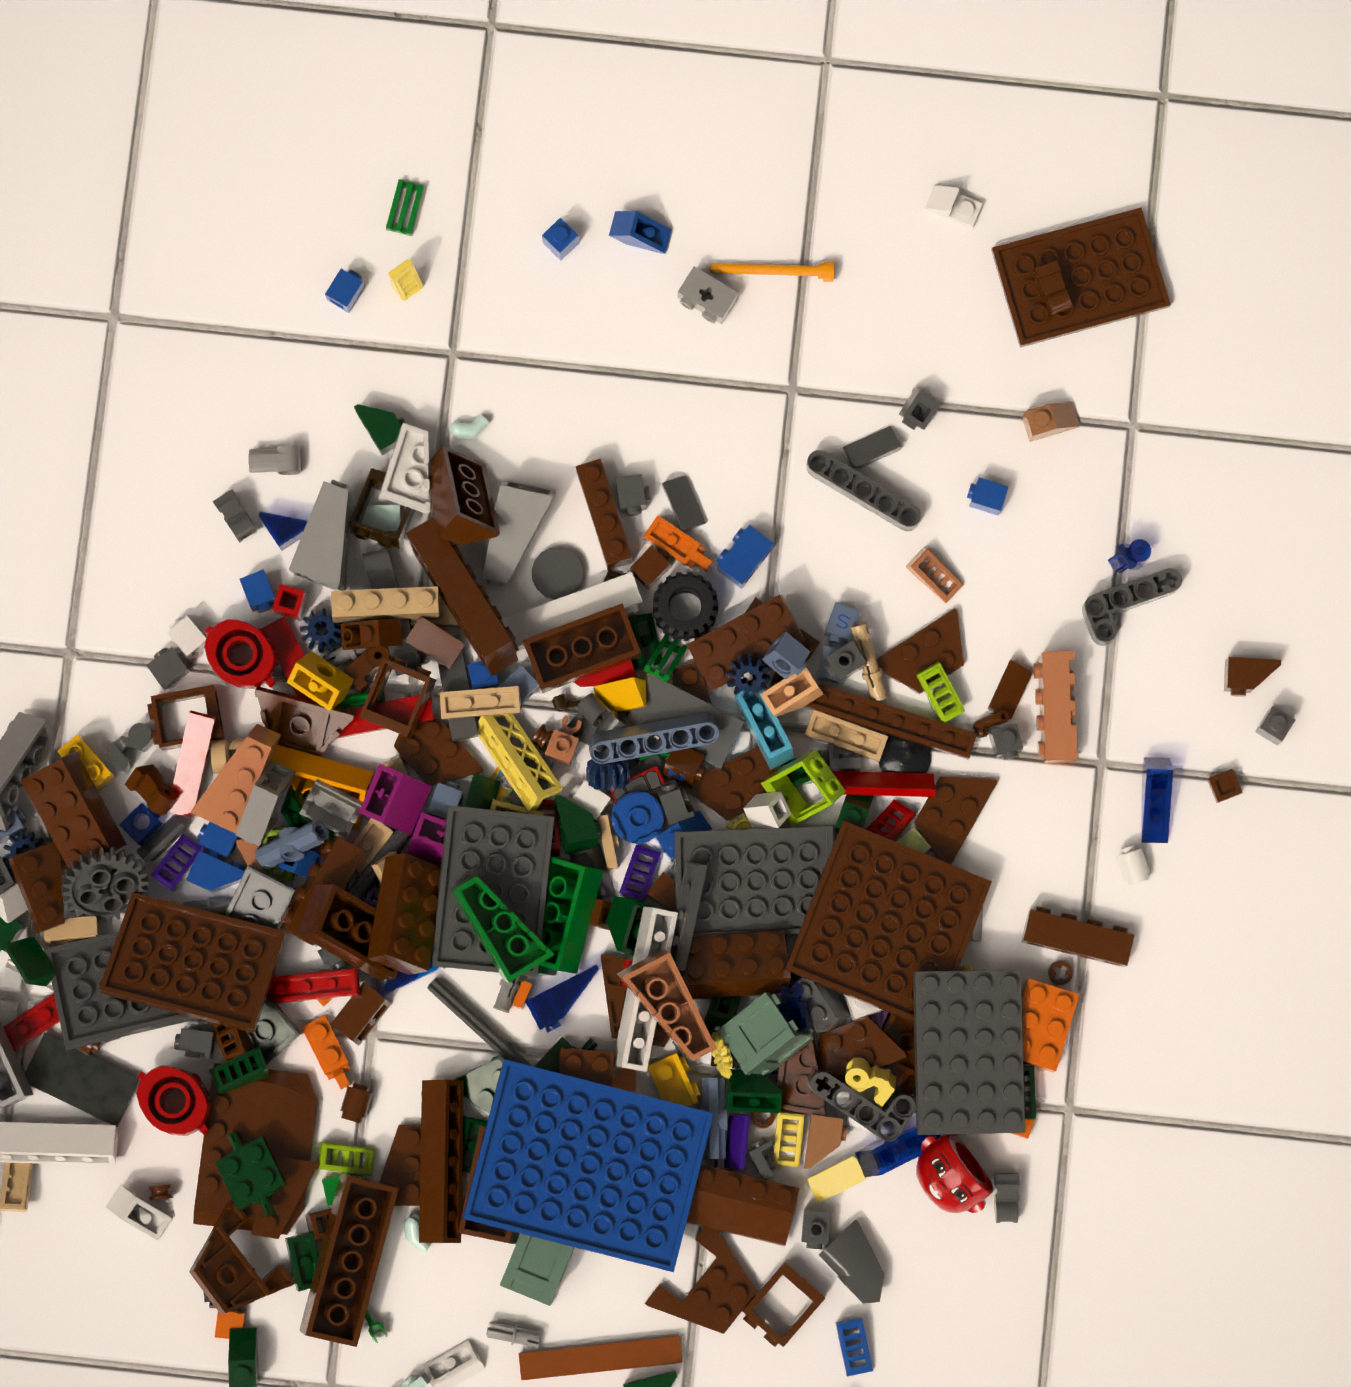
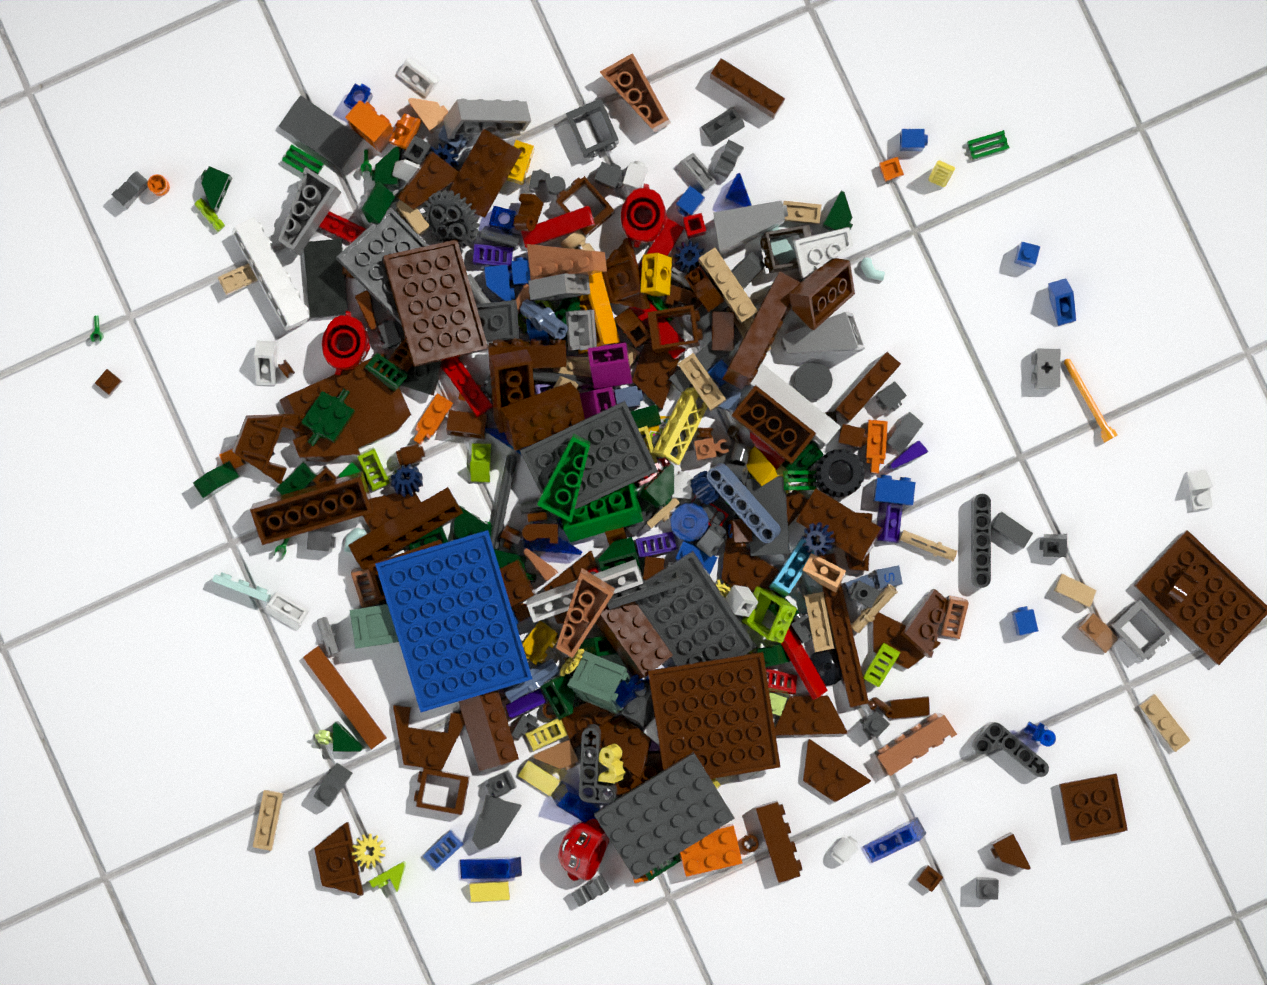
camera: 65 degrees right, 5 degrees up
light grey piece [248,445,301,475] -> none
sand blue brick [762,632,810,680] -> none
none -> flat silver brick [306,531,336,552]
none -> nougat slope [351,567,380,608]
none -> dark orange slope [355,290,377,332]
none -> dark blue gear [391,464,423,498]
none -> clear blue slope [460,856,522,879]
none -> light yellow slope [469,880,510,902]
none -> lime slope [470,443,491,482]
none -> reddish brown tile [501,525,523,550]
none -> reddish brown leg [522,524,558,544]
none -> nougat slope [523,548,559,581]
none -> dark grey window [566,98,619,159]
none -> nougat wedge [600,53,671,132]
none -> reddish brown slope [614,308,651,350]
none -> light grey slope [676,153,717,194]
none -> dark grey slope [701,107,745,146]
none -> reddish brown brick [710,58,785,119]
none -> tan plate [783,201,822,224]
none -> reddish brown wing [803,739,871,802]
none -> dark purple slope [877,503,903,543]
none -> orange plate [879,157,904,182]
none -> dark purple slope [889,441,929,469]
none -> tan pin [899,530,957,562]
none -> reddish brown wing [901,589,948,658]
none -> tan slope [1053,573,1097,608]
none -> reddish brown plate [1059,773,1128,841]
none -> light grey window [1109,600,1172,660]
none -> tan plate [1139,694,1191,752]

